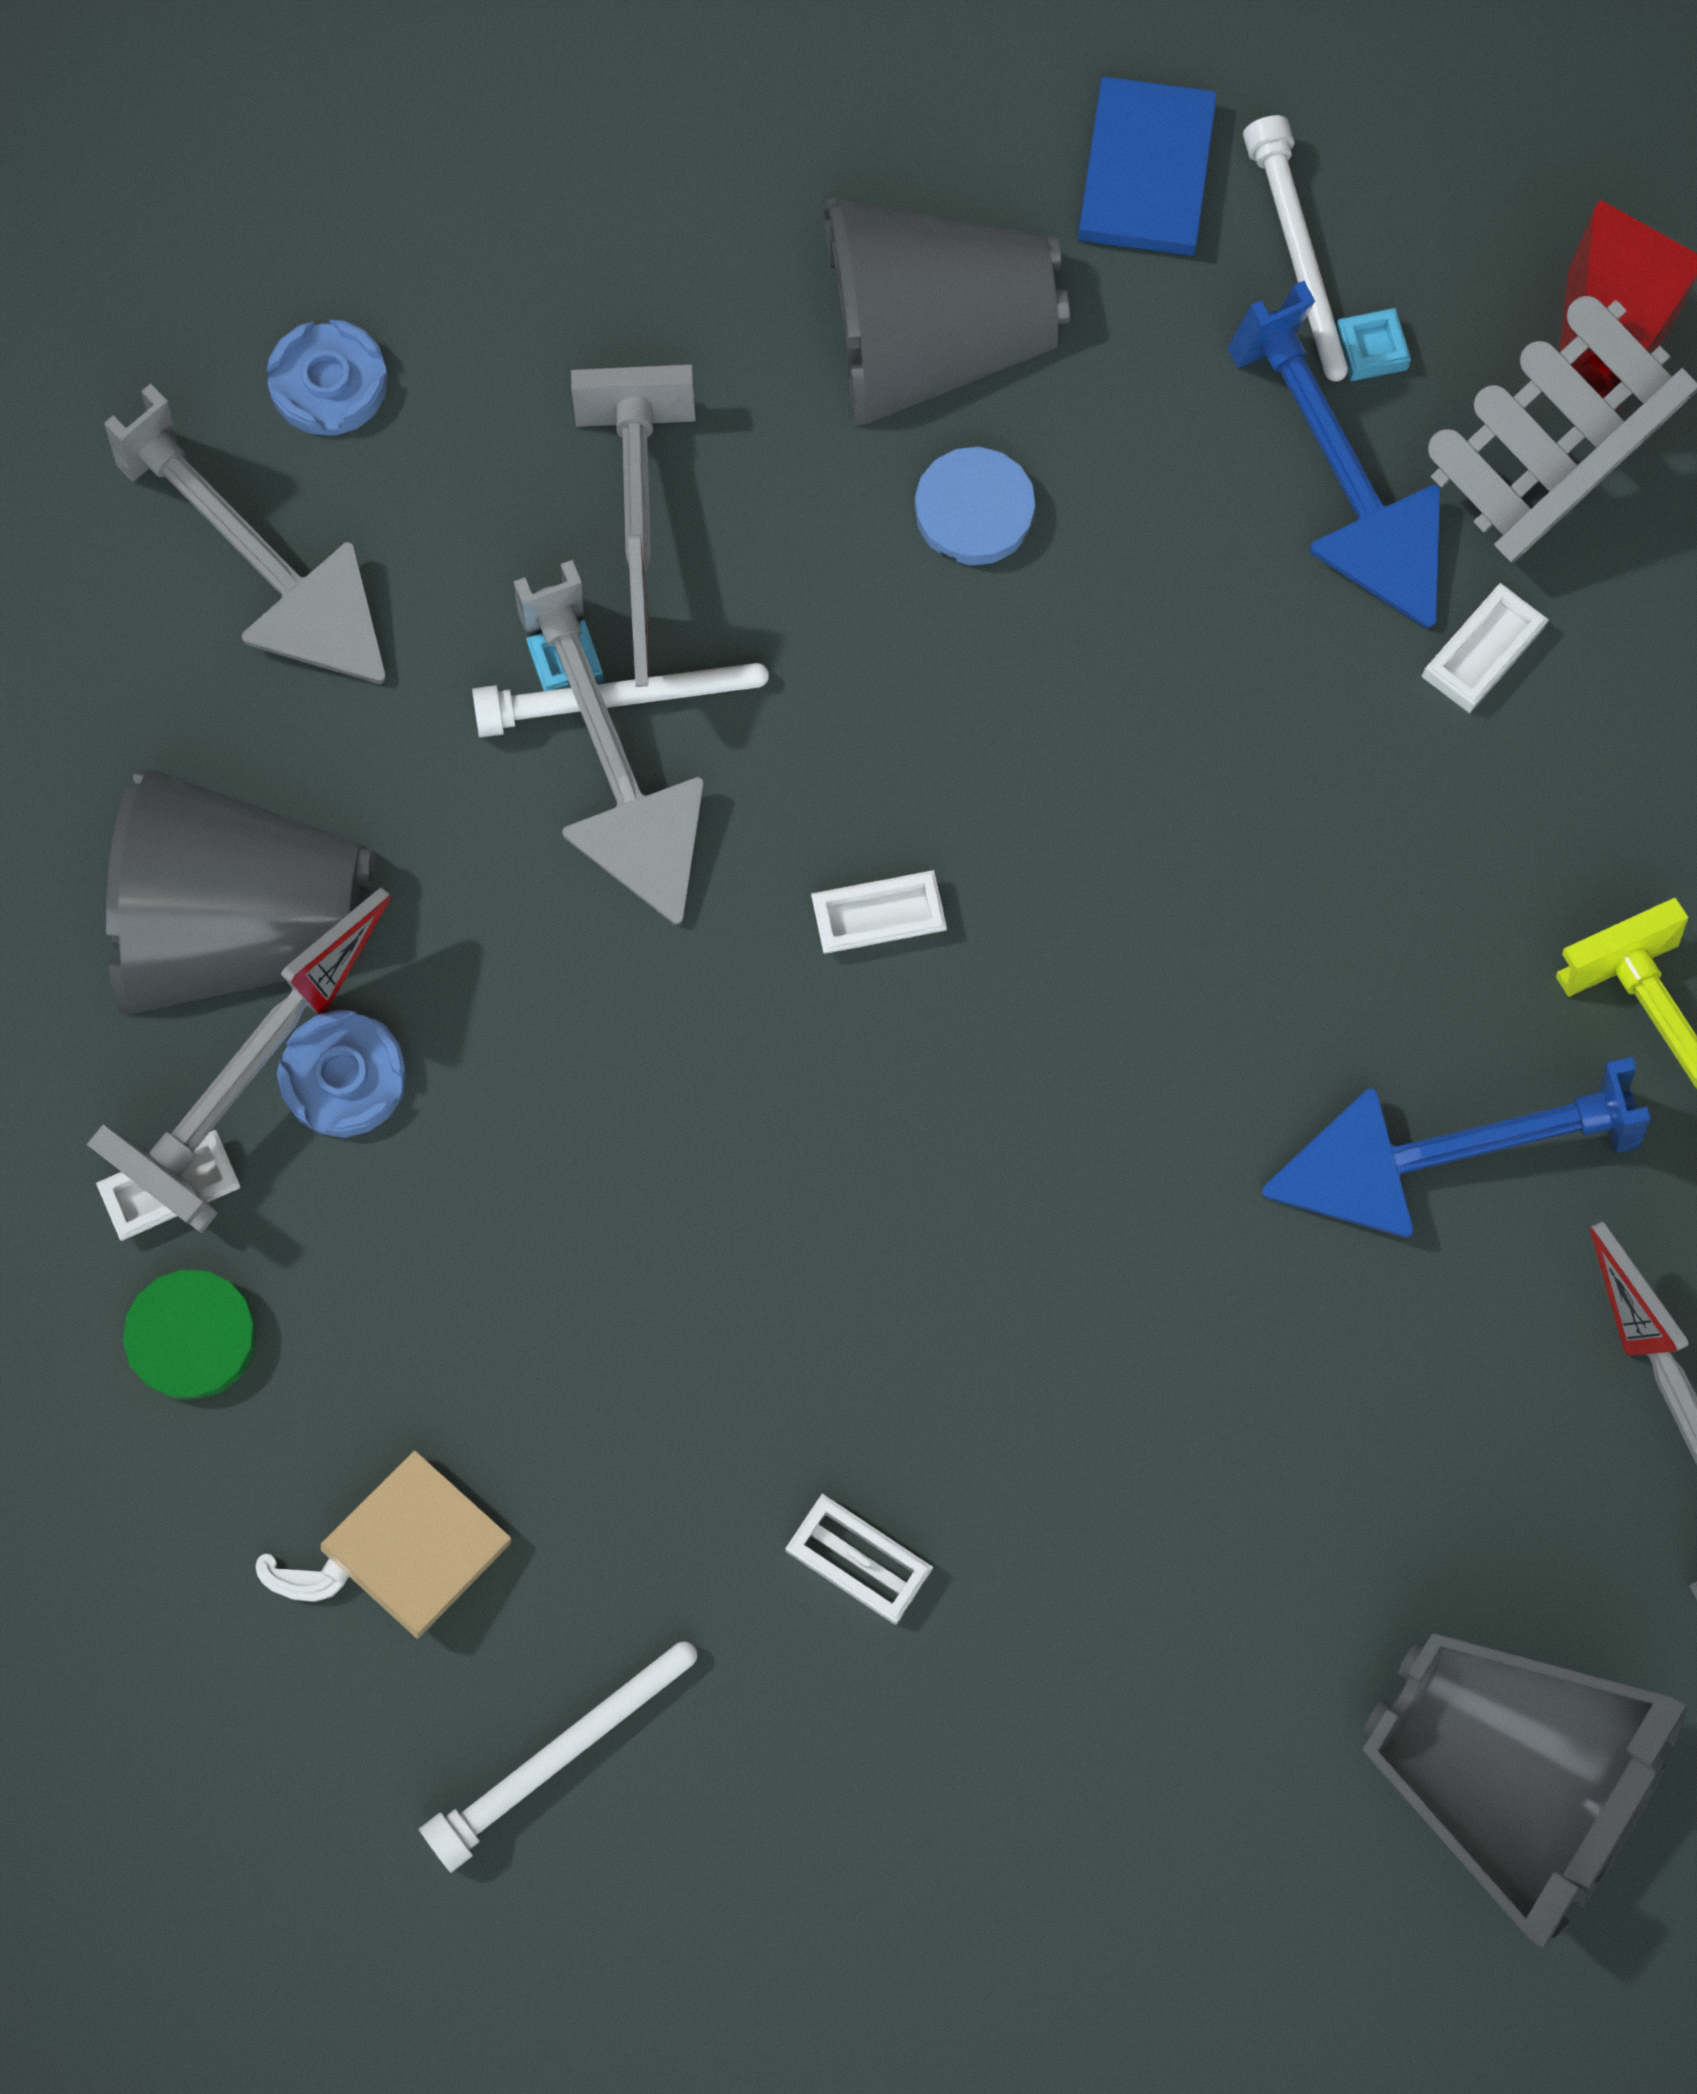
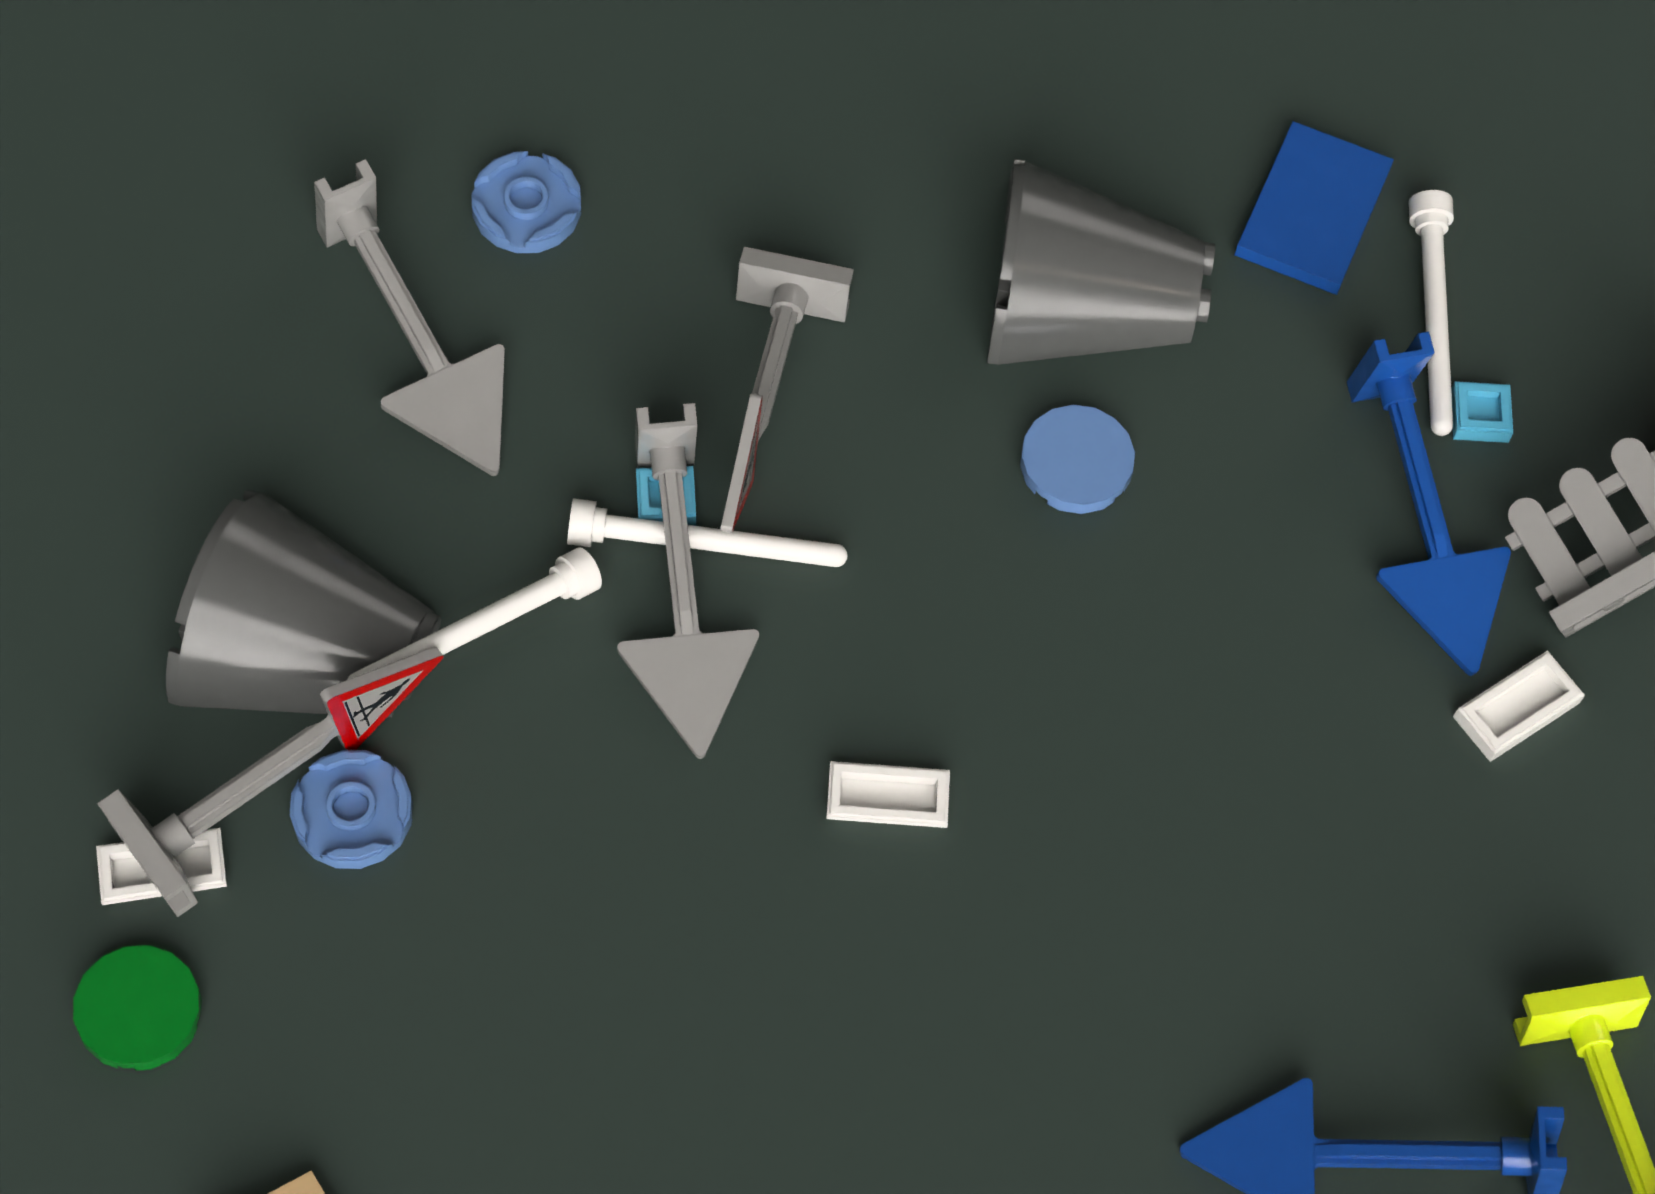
camera: 10 degrees right, 10 degrees down
none -> white piece [347,547,602,680]

